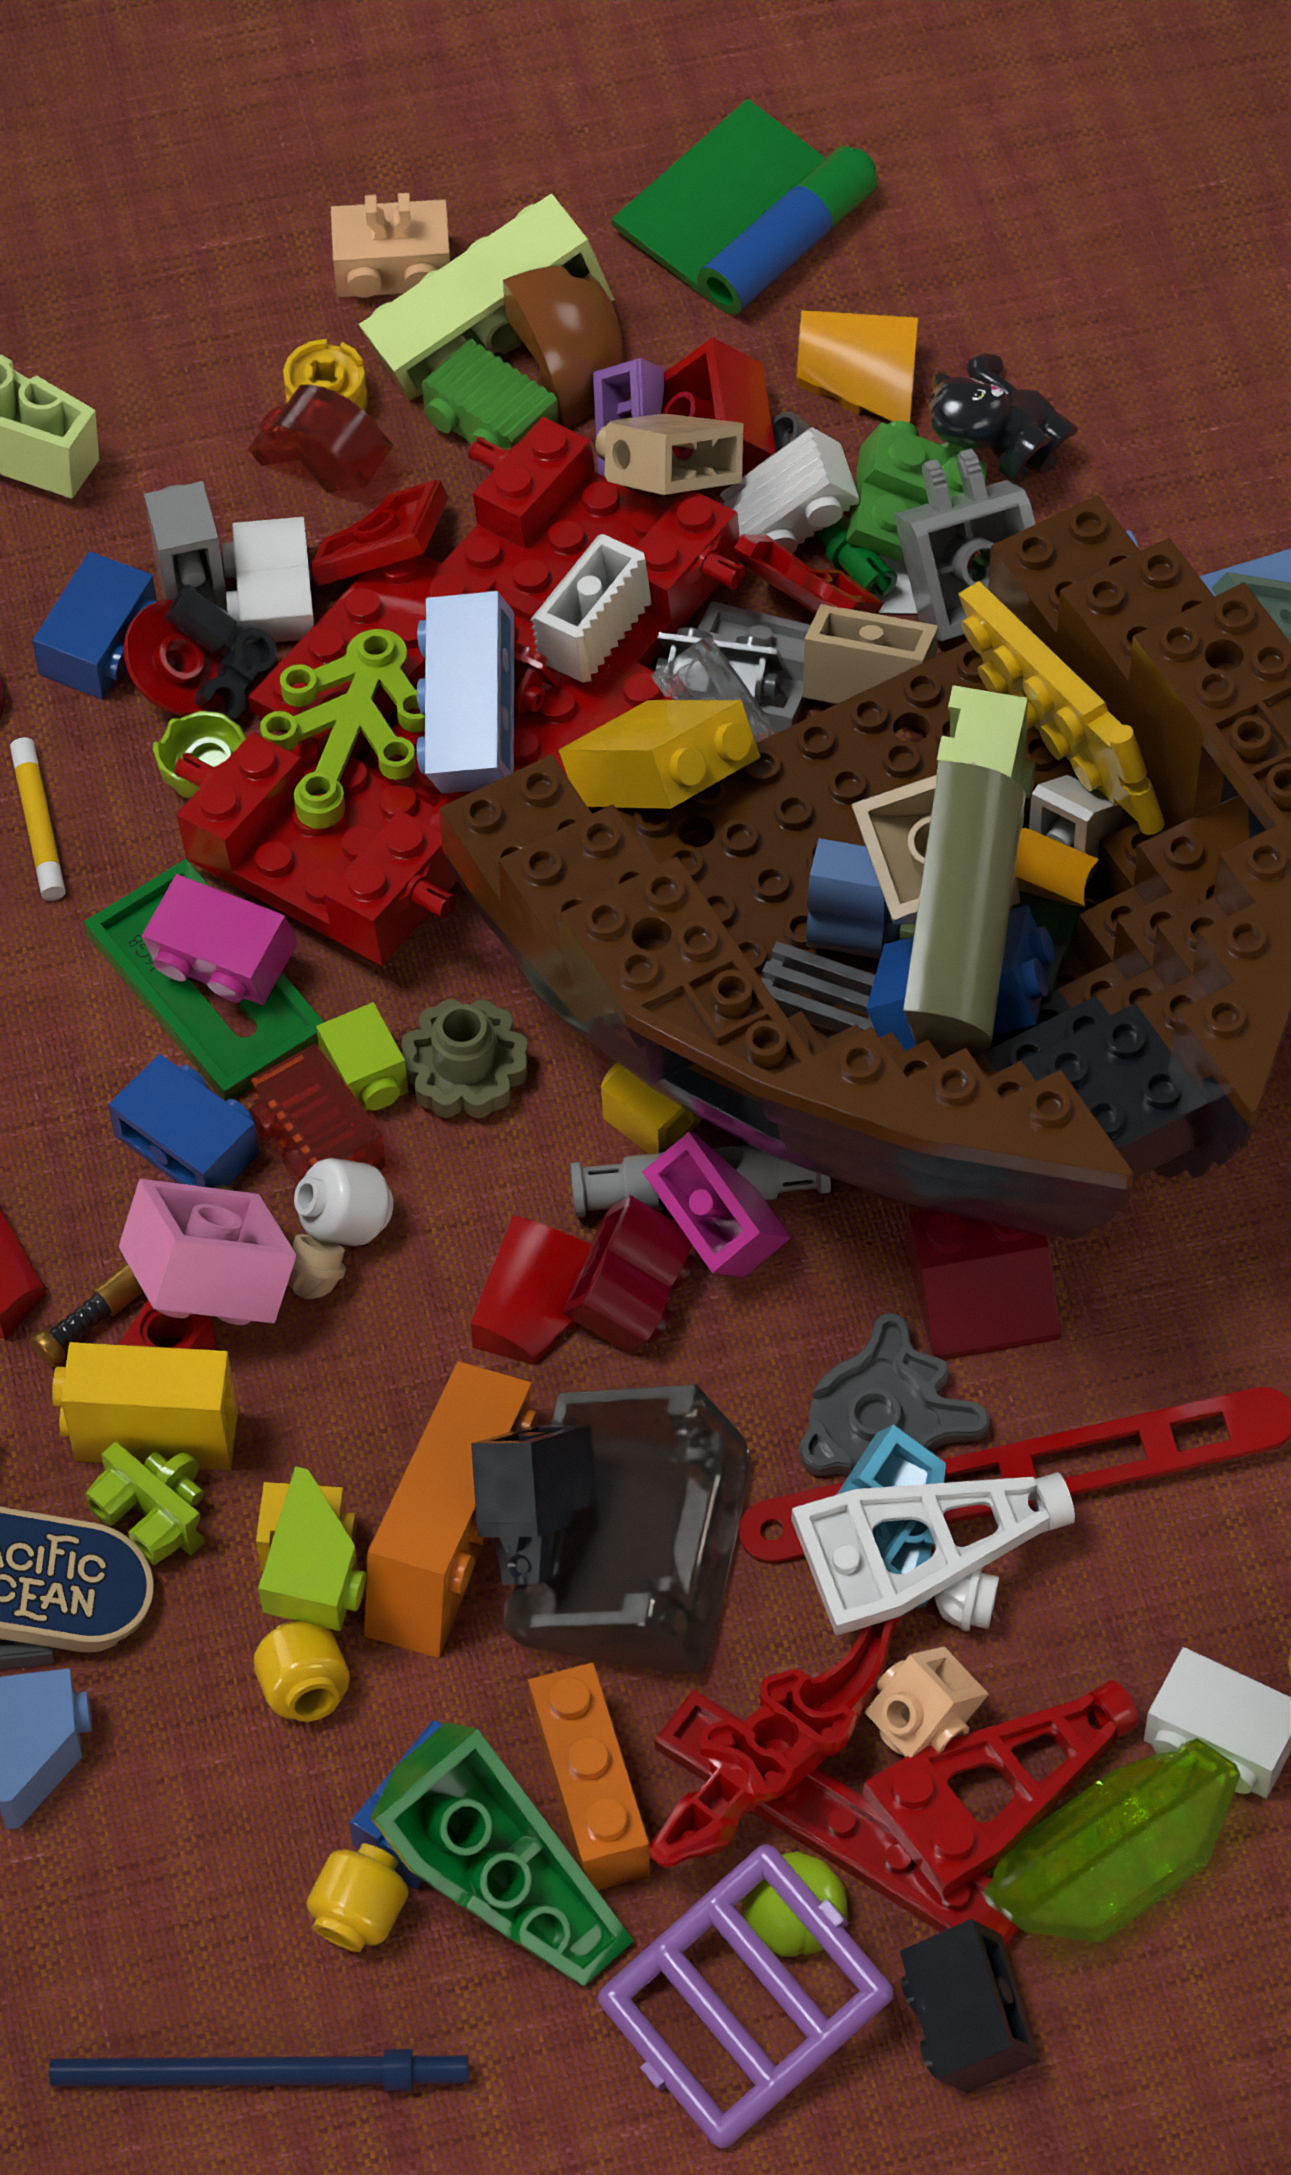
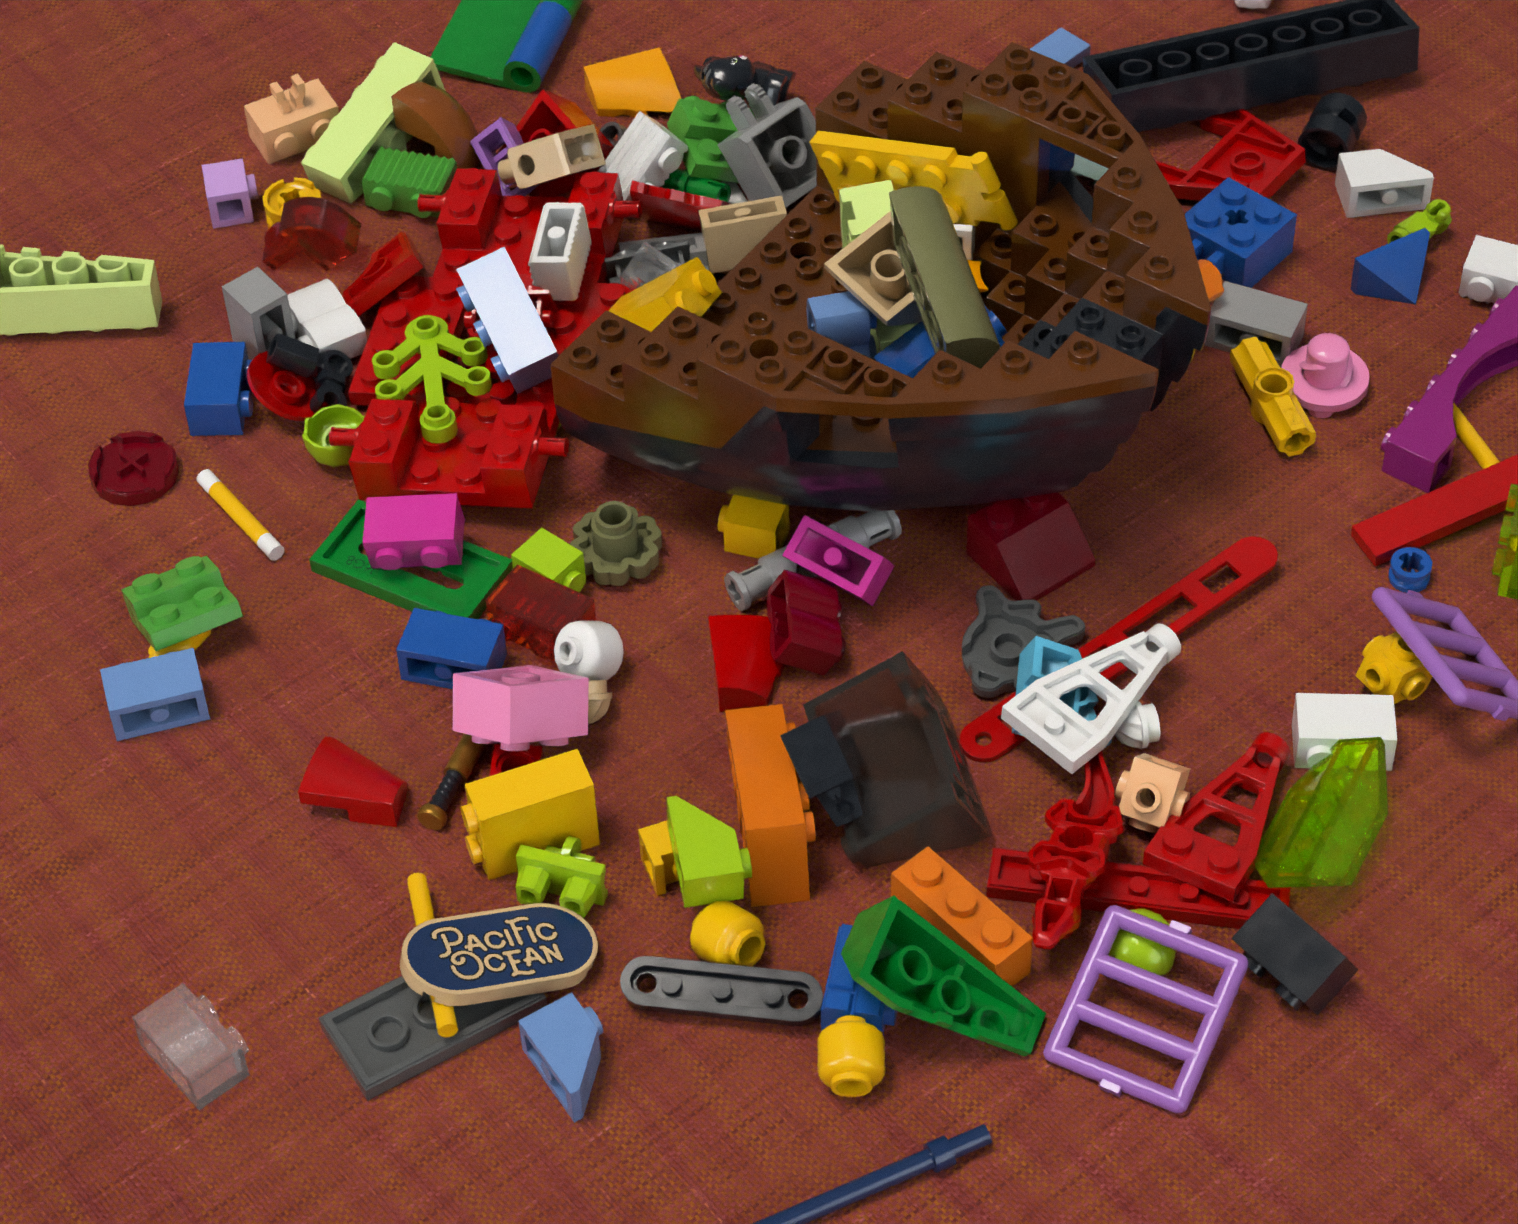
camera: 25 degrees left, 10 degrees down
none -> lavender brick [202,158,258,229]
none -> plate [620,956,824,1026]

